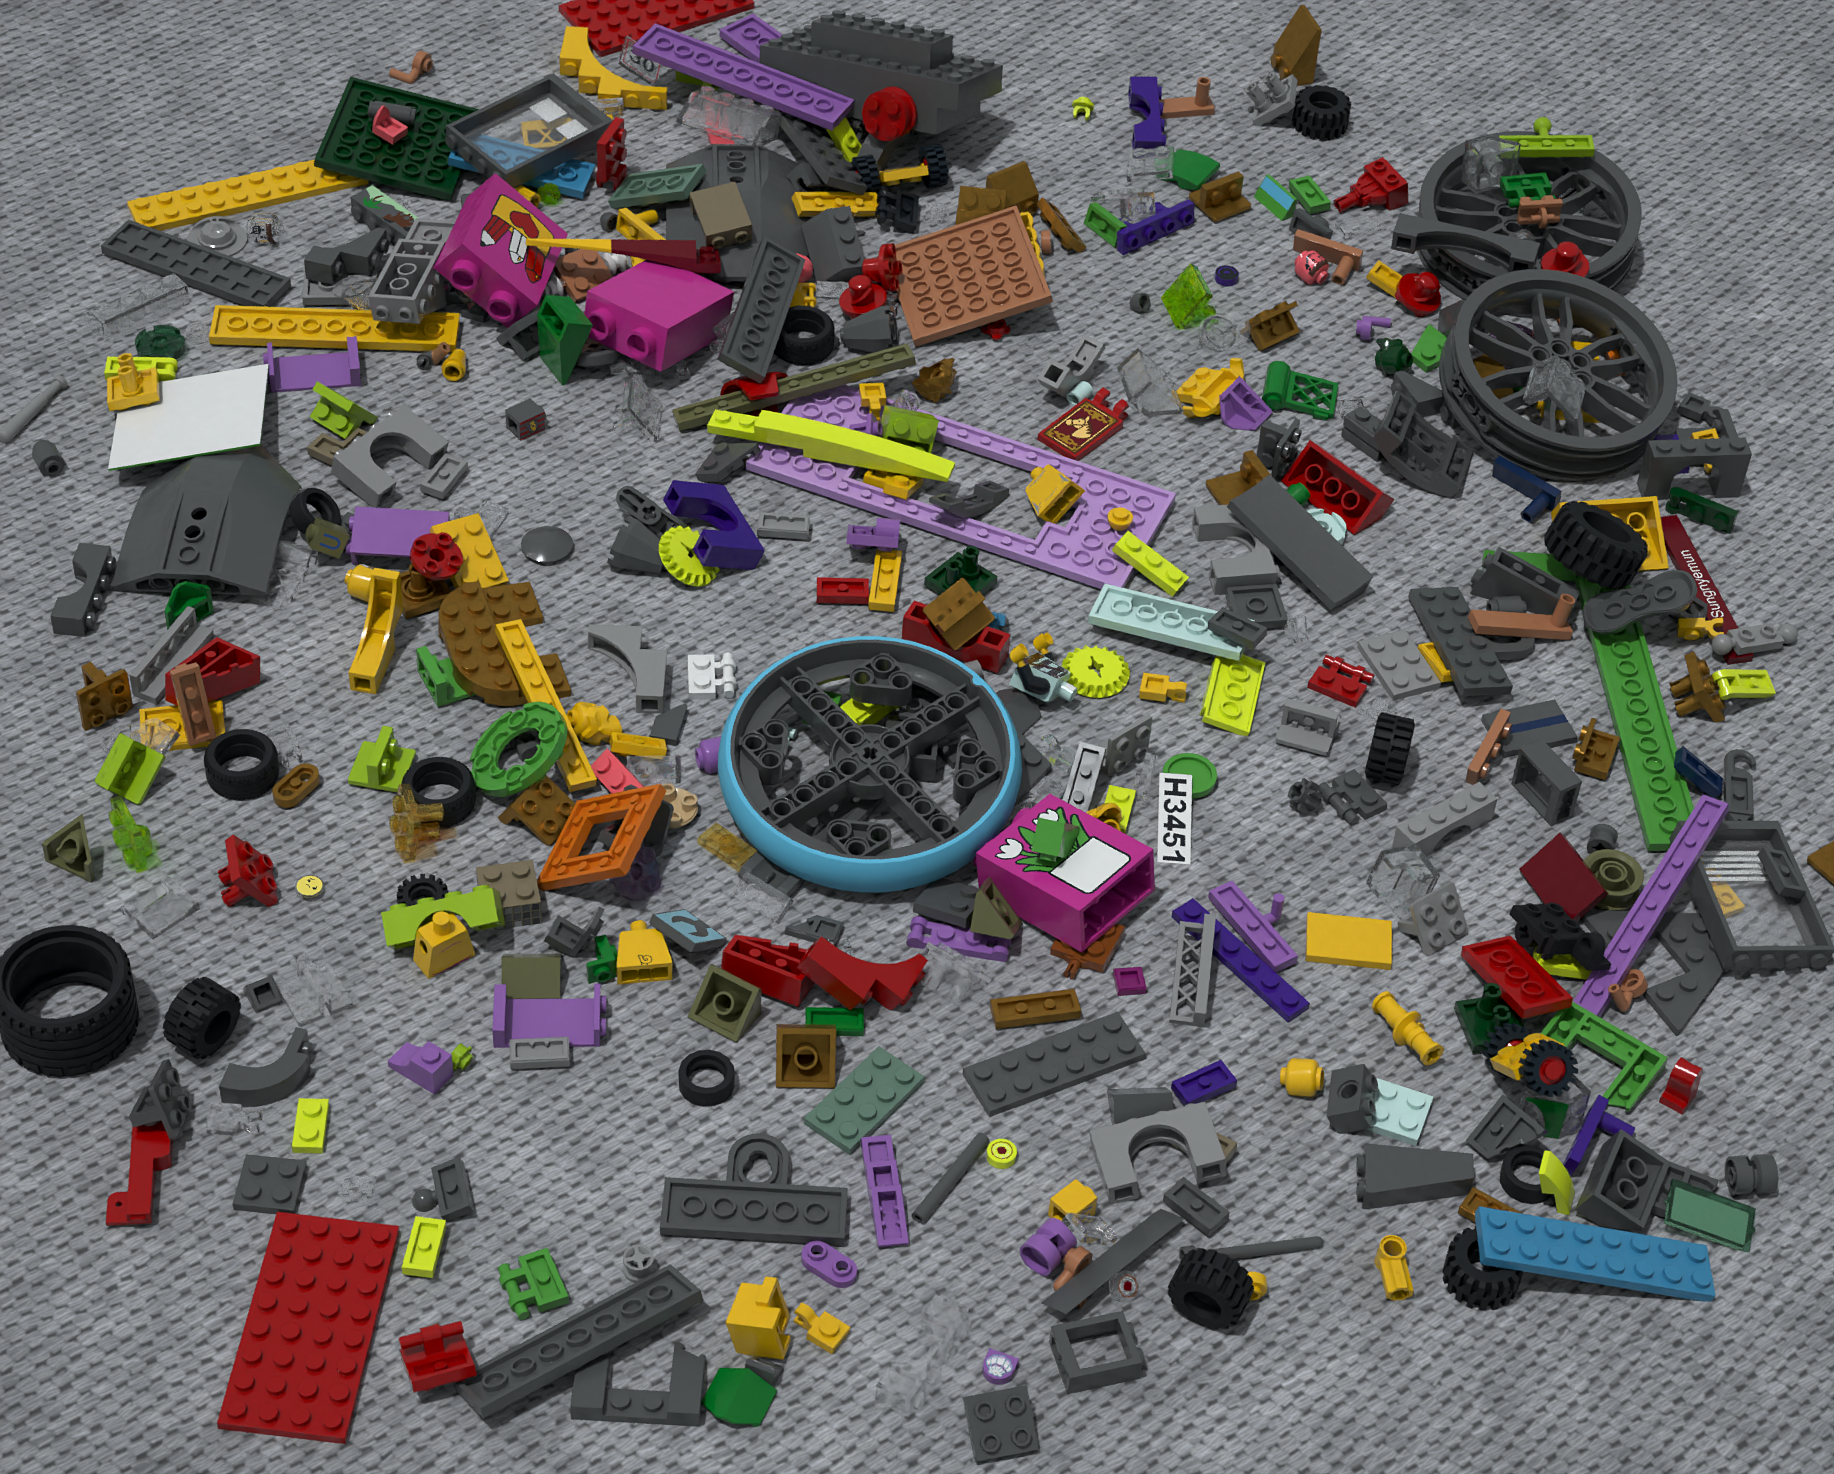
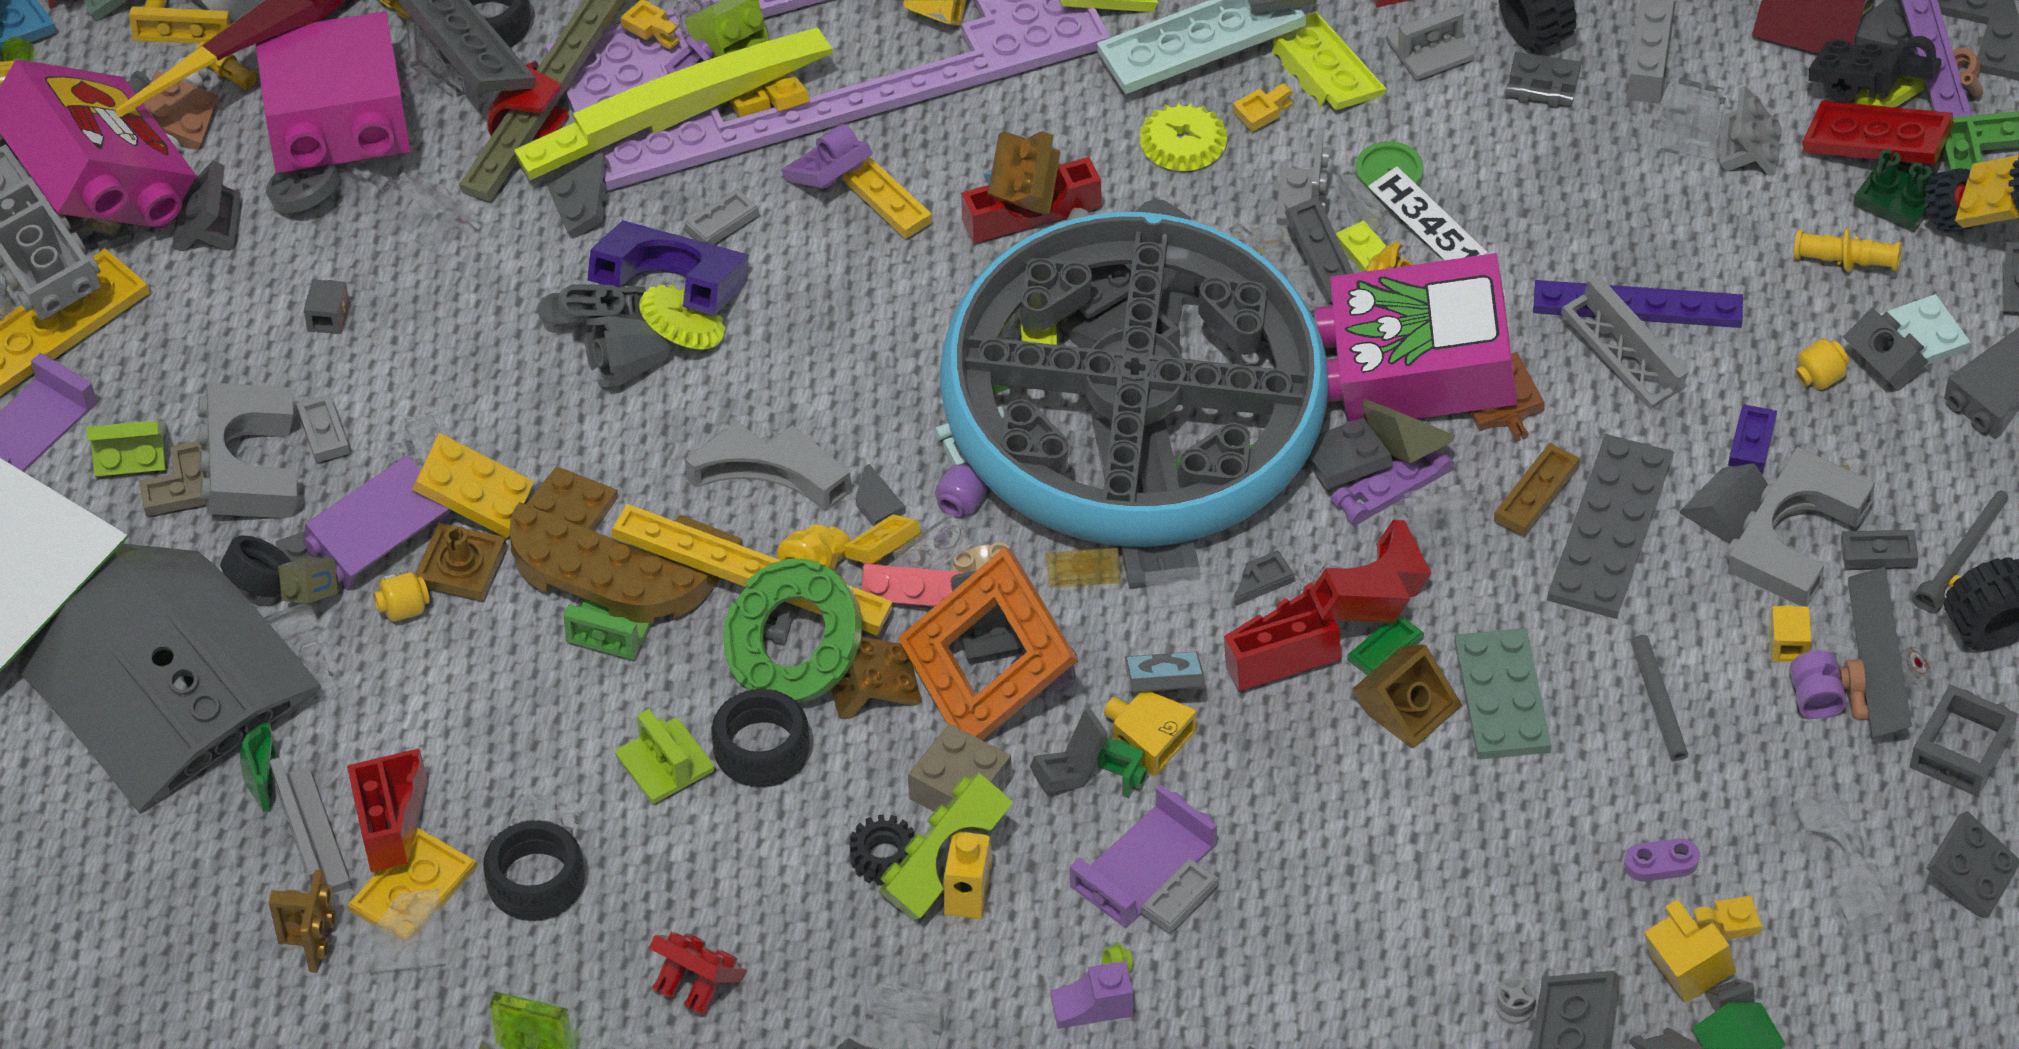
camera: 40 degrees left, 5 degrees up
dark grey arch [50,543,116,637] -> none
lime bracket [95,733,166,805] -> none
nougat plate [170,662,216,746] -> none
pearl gold plate [272,763,320,808] -> none
tile [295,875,325,903] -> none
yellow arch [348,568,403,694] -> none
clear yellow plate [389,784,444,864] -> none
red plate [410,532,463,581] -> none
arm [416,342,451,370] -> none
yellow cone [441,349,466,381] -> none
olive slope [502,953,562,999] -> none
dark grey dish [521,526,573,566] -> none
green slope [537,295,593,386] -> none
dark grey hinge [600,212,618,232] -> none
dark grey plate [660,1133,848,1245] -> none
black tyre [678,1050,735,1107] -> none
olive slope [687,964,762,1042] -> none
white plate [688,652,737,699] -> none
red plate [816,577,869,604] -> none
medium lavender slope [860,1135,909,1248] -> none
dark green plate [924,546,998,595] -> none
dark grey slope [929,480,1010,518] -> none
tile [982,1348,1019,1385] -> none
neon yellow tile [986,1139,1017,1169] -> none
torso [1009,632,1078,702] -> none
bright green slope [1031,817,1080,862] -> none
magenta tile [1113,967,1147,996] -> none
medium lavender plate [1208,881,1298,972] -> none
dark grey gear [1287,778,1322,814] -> none
yellow tile [1305,912,1392,970] -> none

